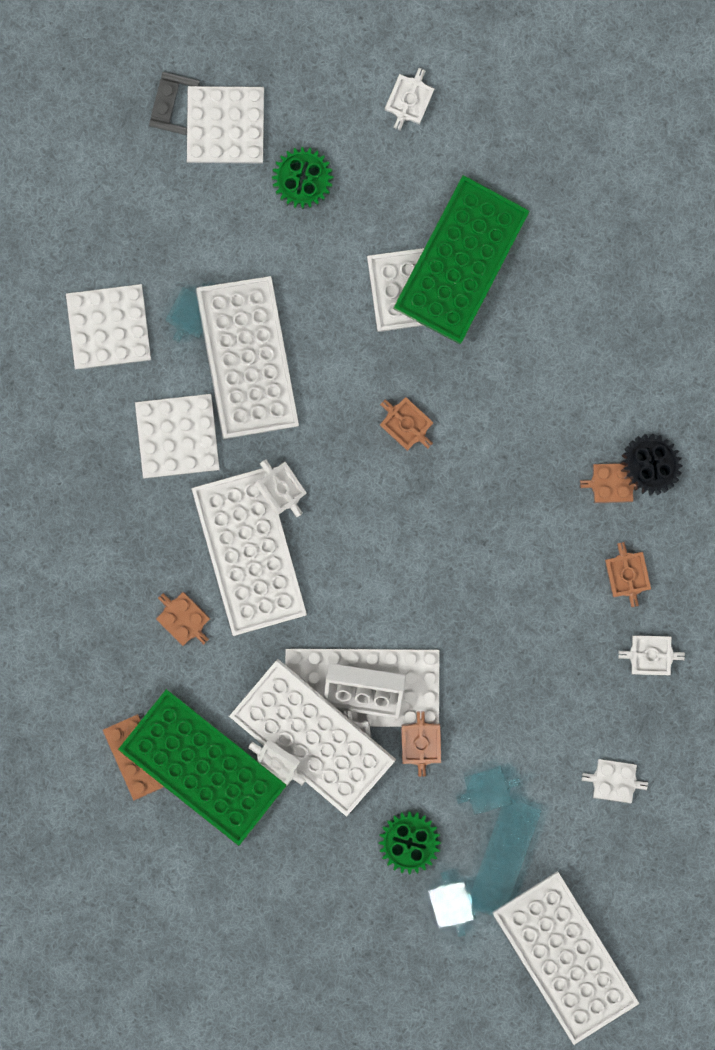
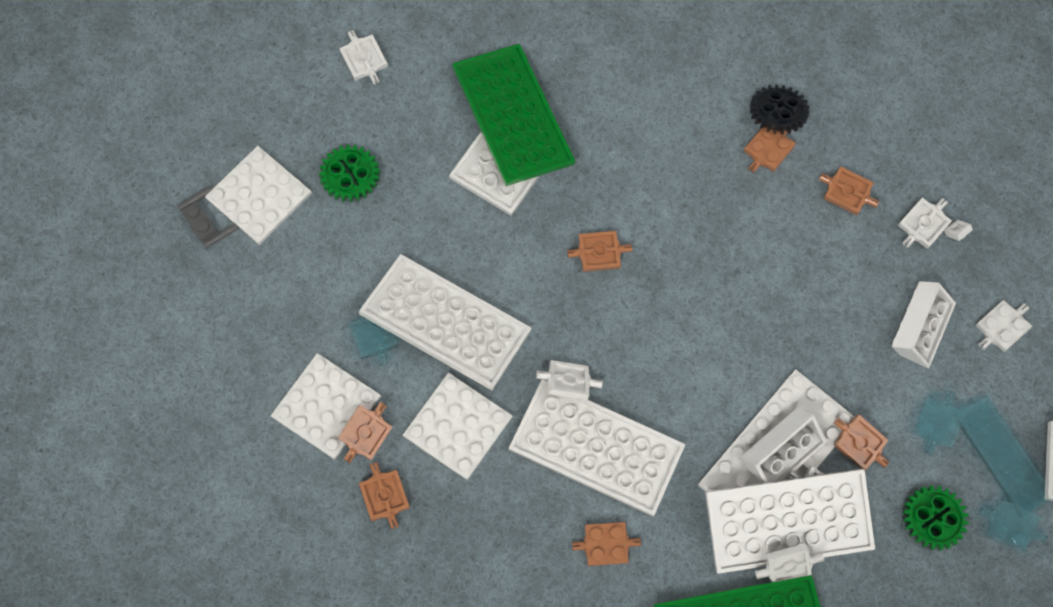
camera: 50 degrees left, 15 degrees down
none -> nougat plate [337,402,392,463]
none -> nougat plate [359,462,410,529]
none -> white slope [892,281,956,368]
none -> white plate [944,220,973,241]

